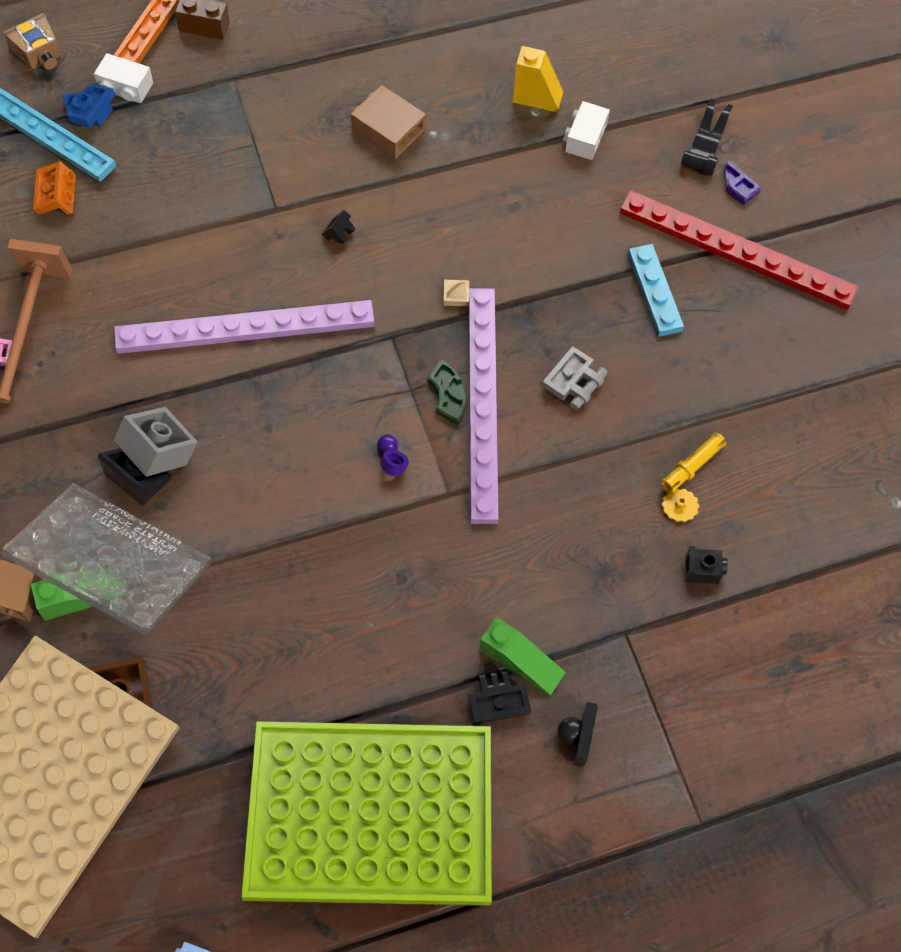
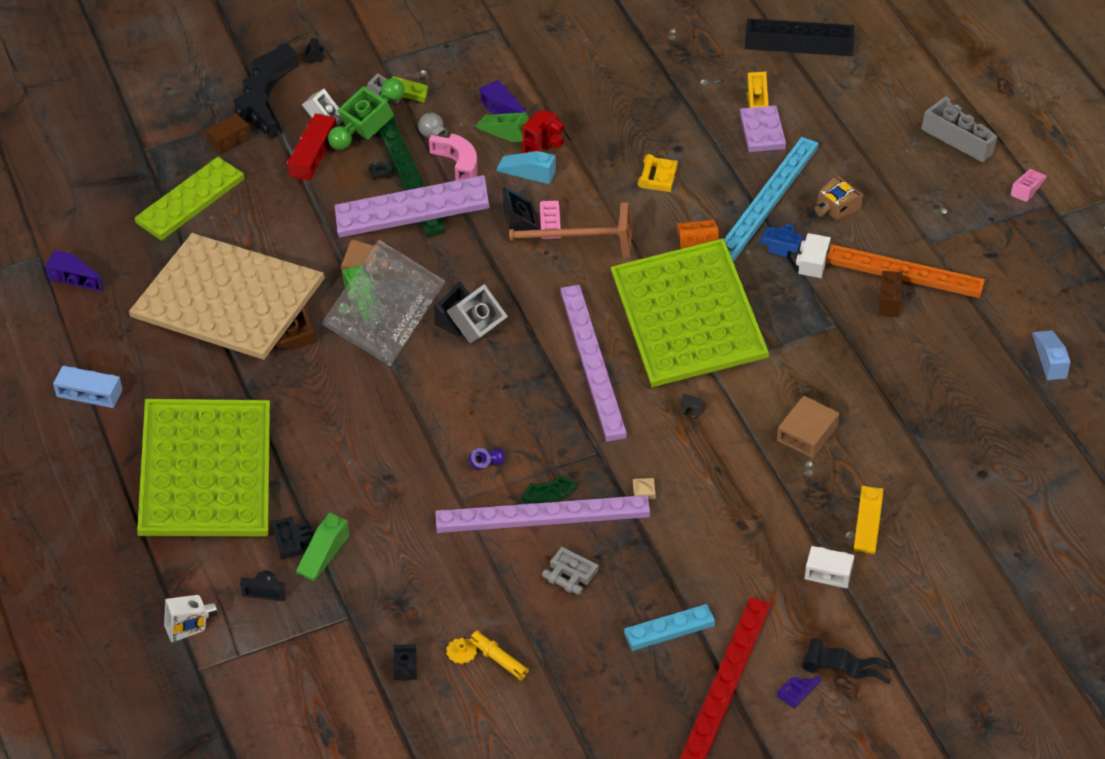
camera: 90 degrees right, 15 degrees down
none -> white torso [164,595,217,642]
none -> lime plate [611,238,769,388]

